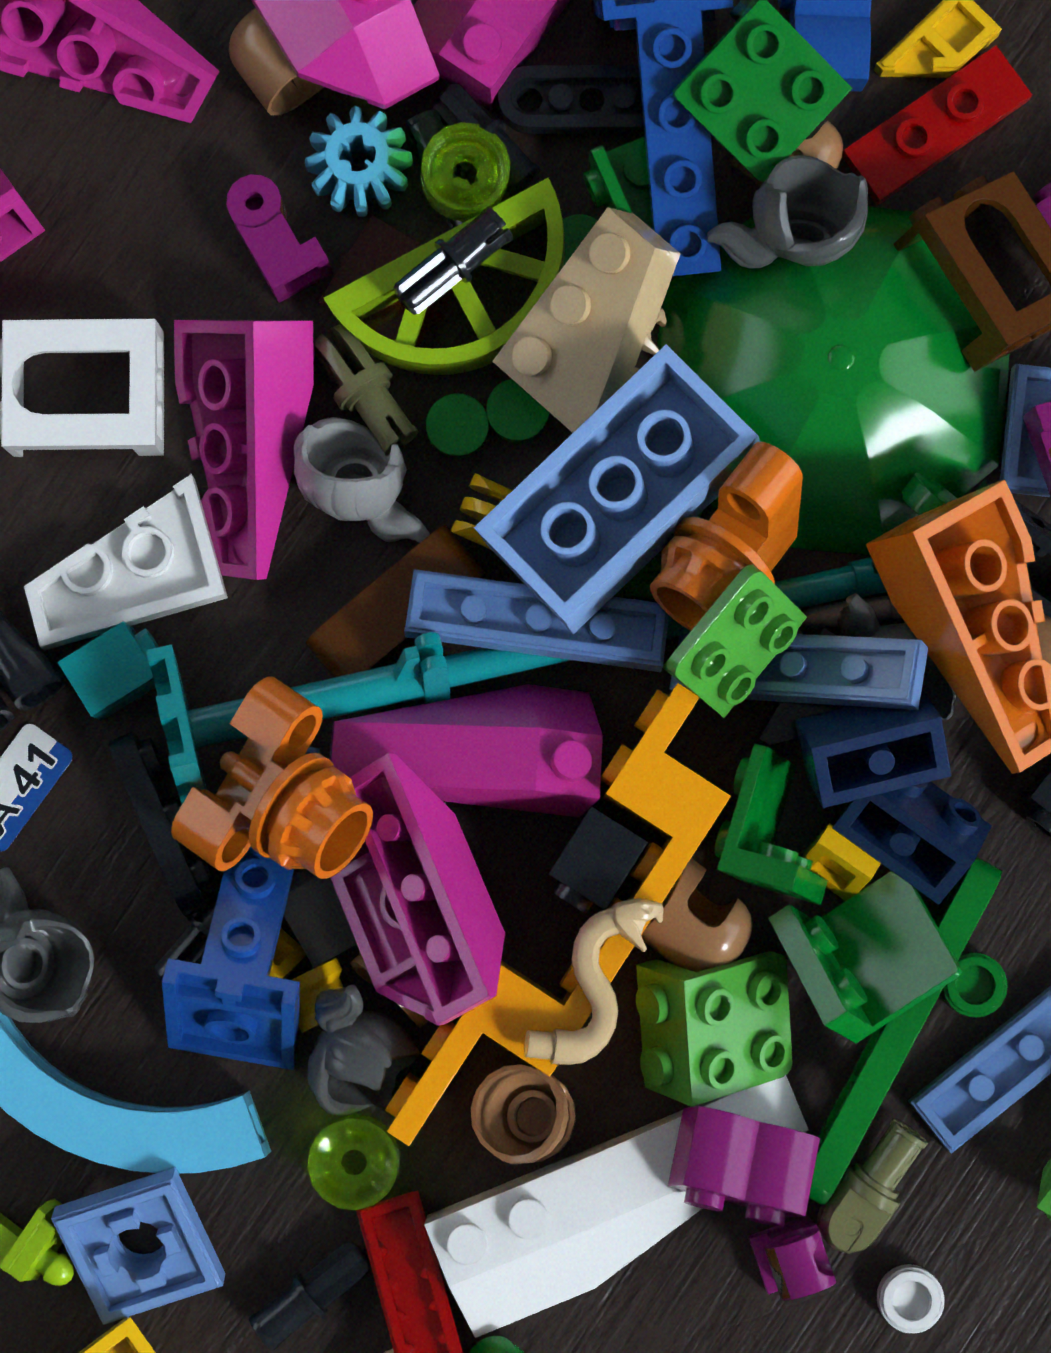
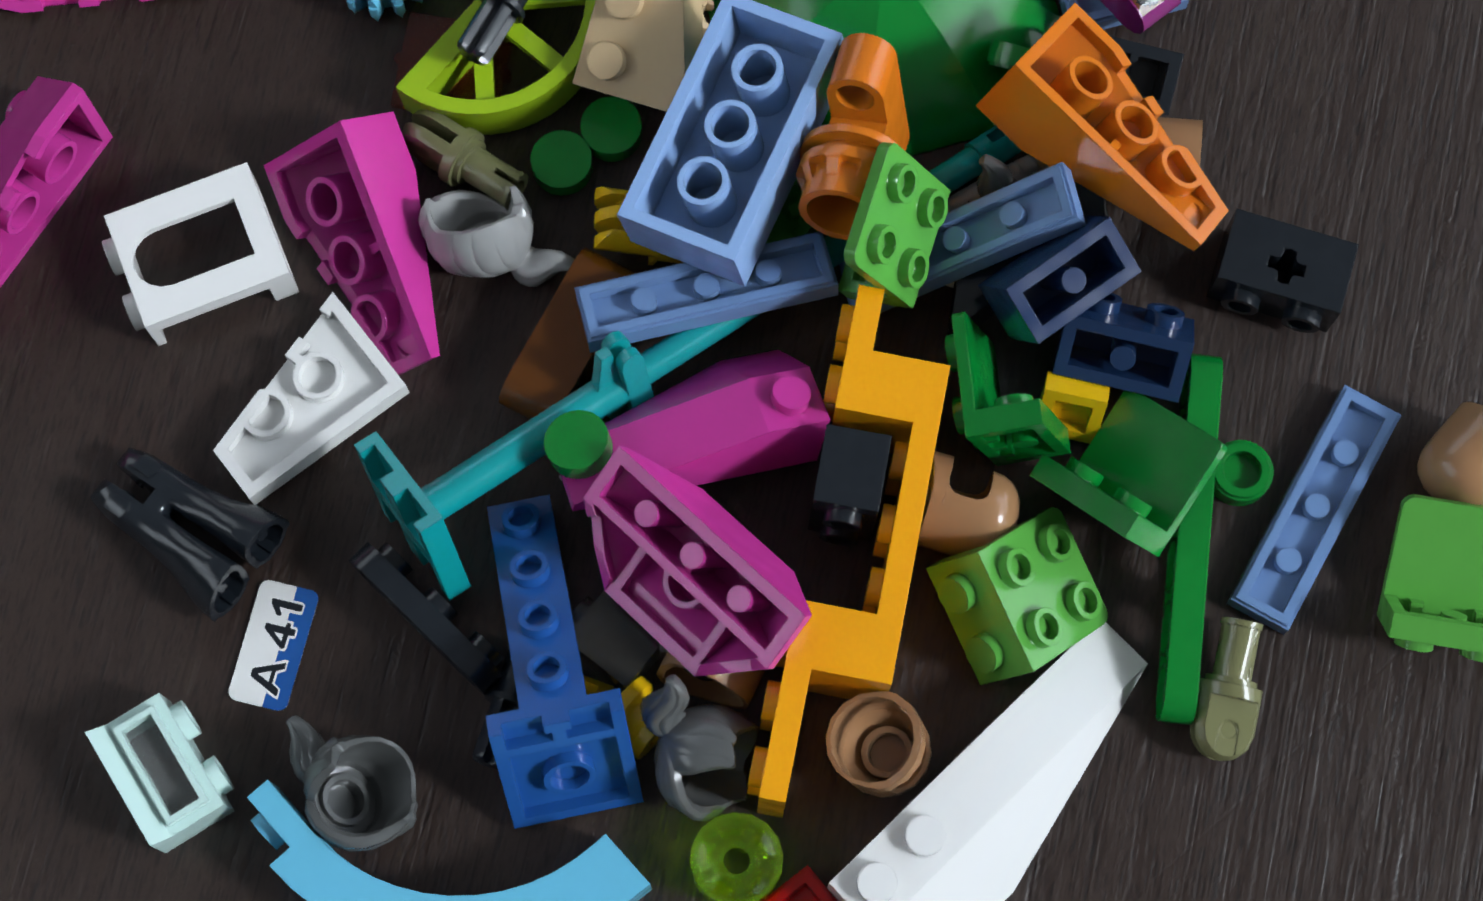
camera: 25 degrees left, 10 degrees down
teal brick [58,621,159,721] -> none
orange beam [171,676,373,879] -> none
magenta leg [226,174,333,303] -> none
tan animal [524,898,664,1065] -> none
magenta brick [668,1106,820,1227] -> none
magenta leg [748,1216,836,1301] -> none
white tile [877,1264,944,1333] -> none
none -> green tile [544,410,613,479]

